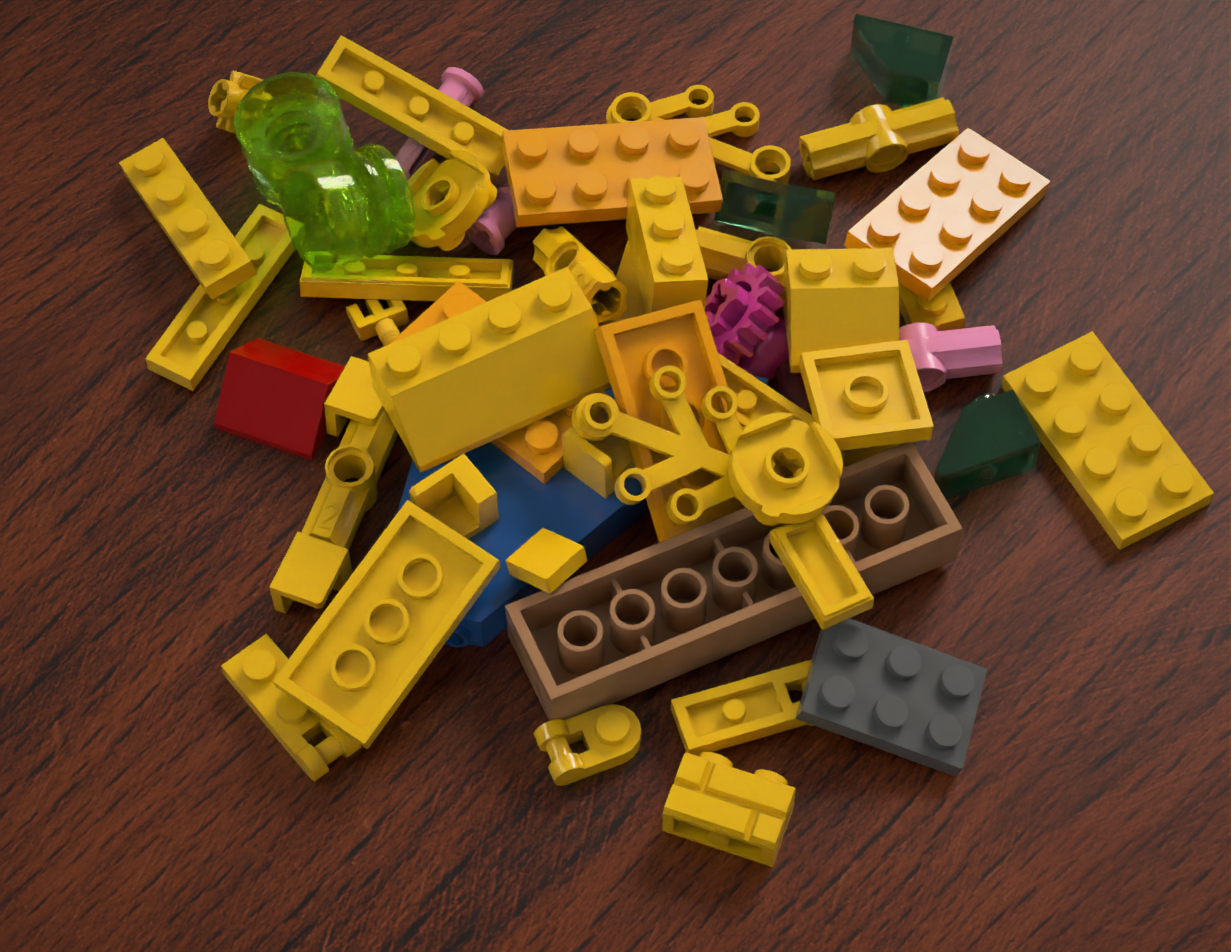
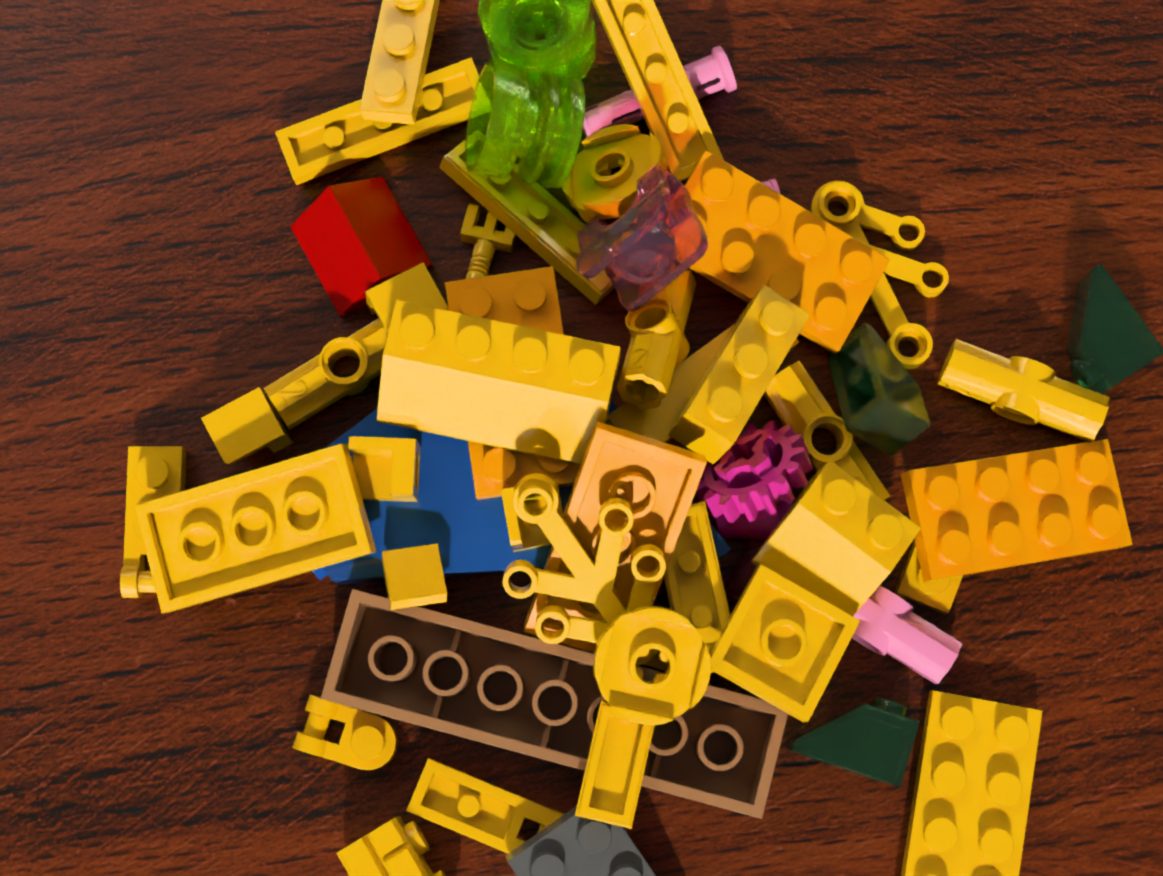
camera: 40 degrees right, 20 degrees up
none -> clear pink piece [576,163,708,312]

